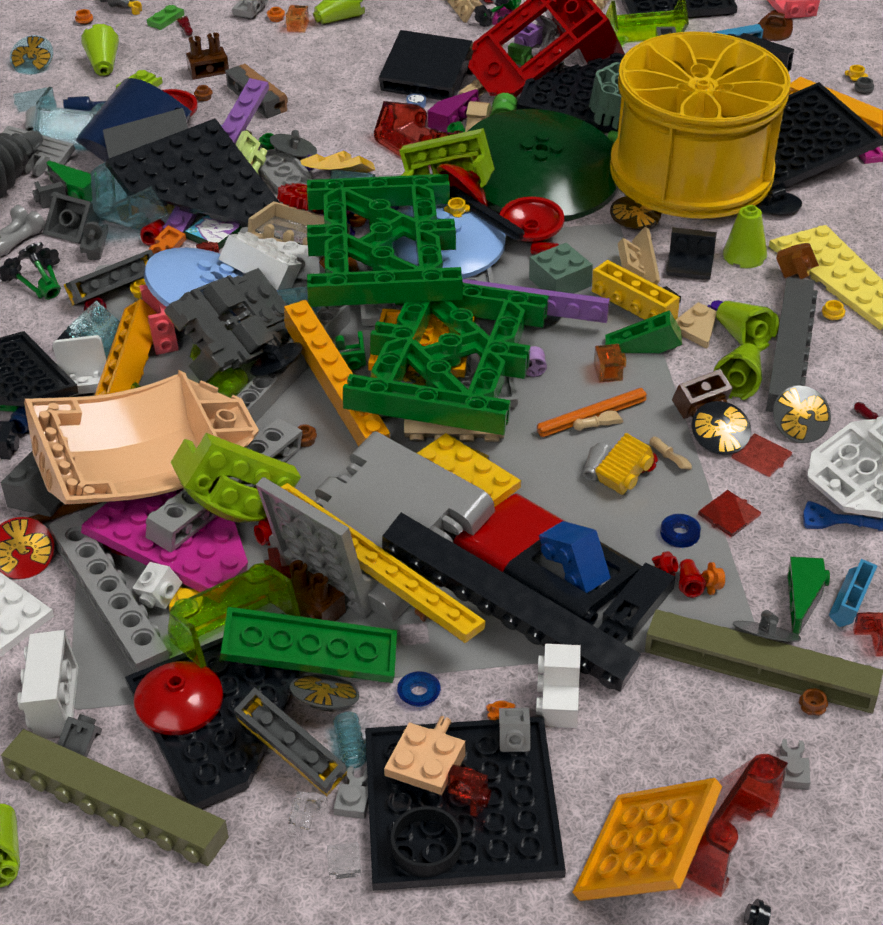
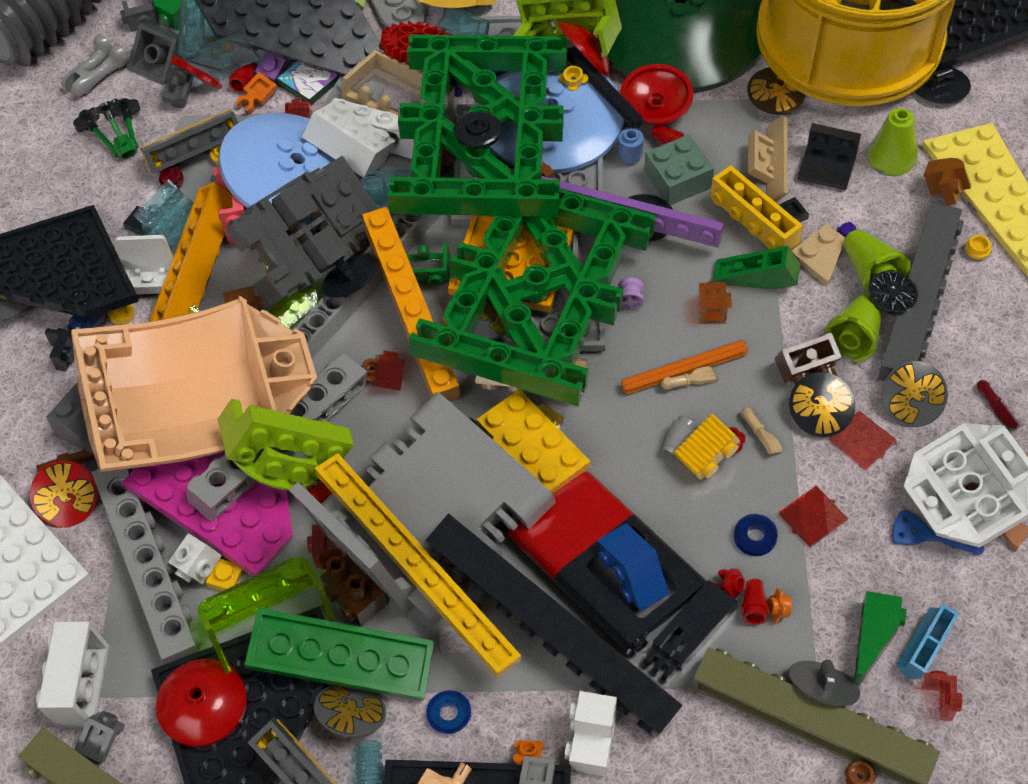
camera: 10 degrees right, 15 degrees up
none -> red animal [170,55,223,89]
none -> clear red bracket [372,350,406,391]
none -> black wheel [454,111,502,149]
none -> medium blue brick [618,128,644,165]
none -> black wheel [867,271,918,315]

